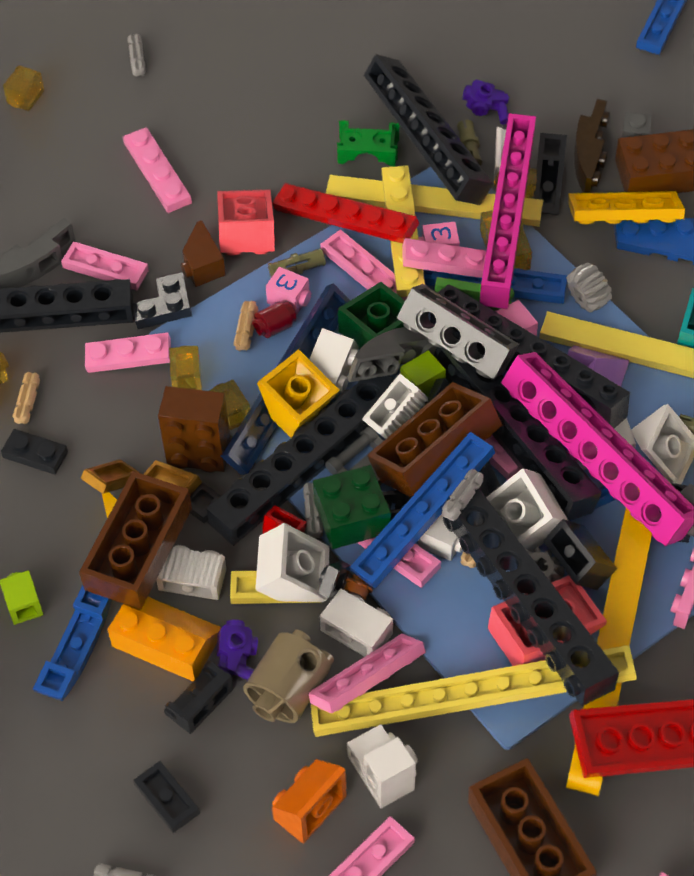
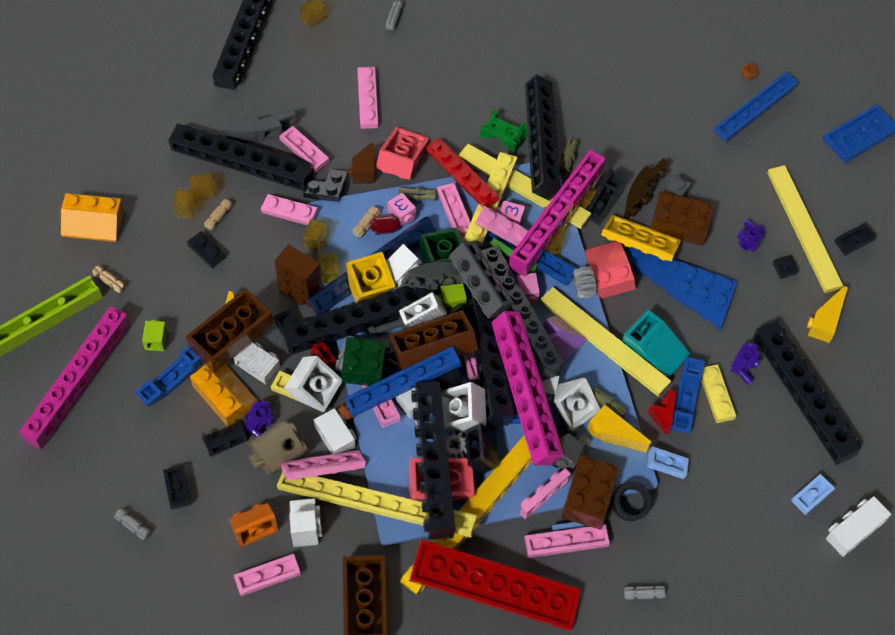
camera: 20 degrees right, 5 degrees up
pearl gold tile [81,459,140,494] -> none
pearl gold tile [144,460,202,496] -> none
black plate [318,560,351,599] -> none
light grey axle [442,469,484,521] -> none
dark purple piece [462,79,510,125] -> none
none -> coral slope [584,241,636,299]

